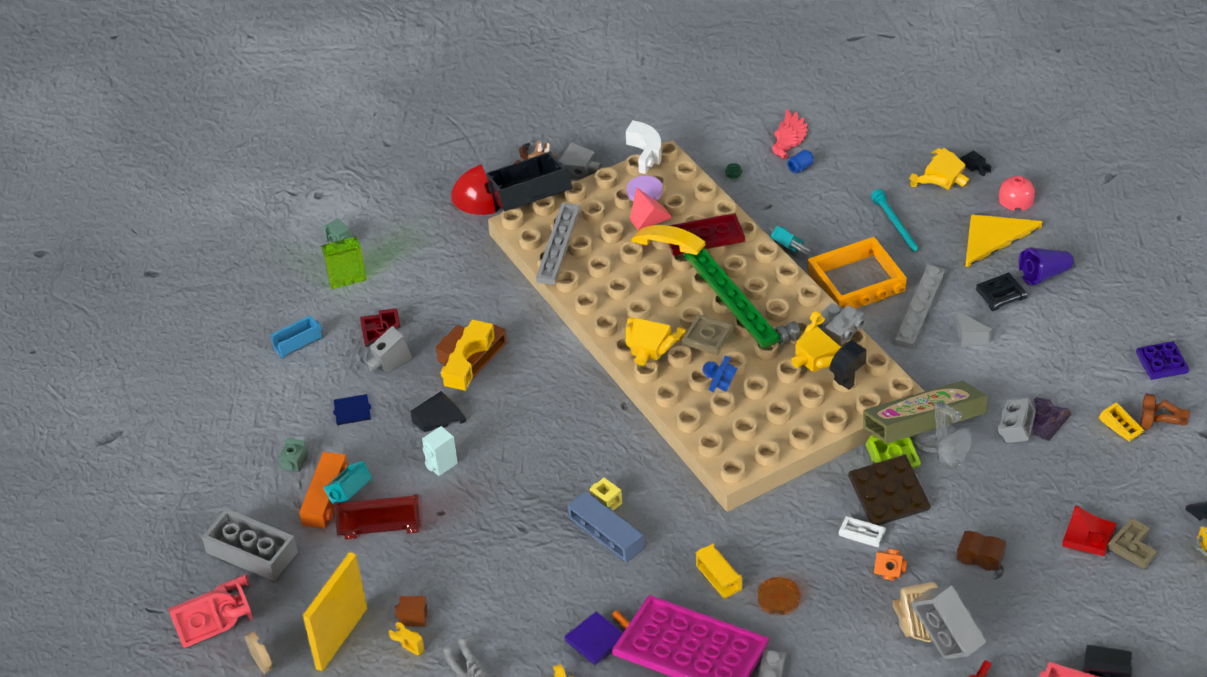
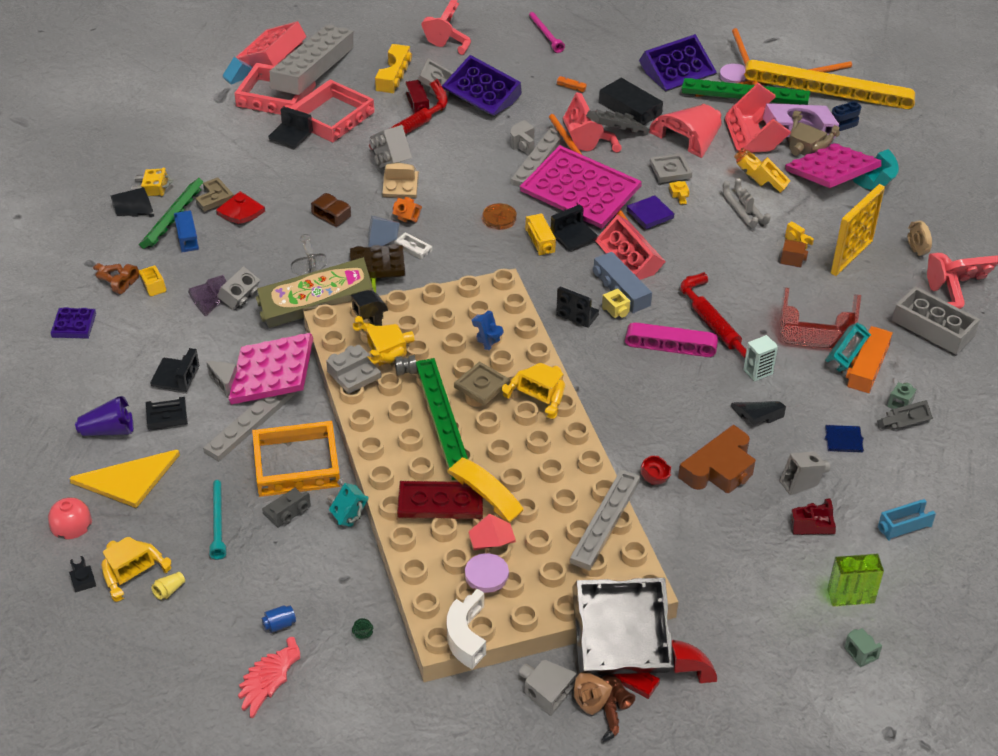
camera: 170 degrees left, 0 degrees up
yellow arch [441,319,495,391] -> none
none -> green plate [139,177,203,249]
none -> black bracket [150,348,200,392]
none -> light yellow cone [152,572,185,600]
none -> blue window [174,210,199,252]
none -> dark pink plate [229,333,313,404]
none -> dark grey bracket [262,488,311,528]
none -> sand blue slope [368,216,400,247]
none -> black bracket [551,204,597,250]
none -> black bracket [556,286,599,328]
none -> coral slope [595,214,666,280]
none -> dark pink beam [625,322,718,357]
none -> red hair [641,456,672,485]
none -> red piece [681,272,747,358]
none -> dark grey hinge [877,400,933,429]

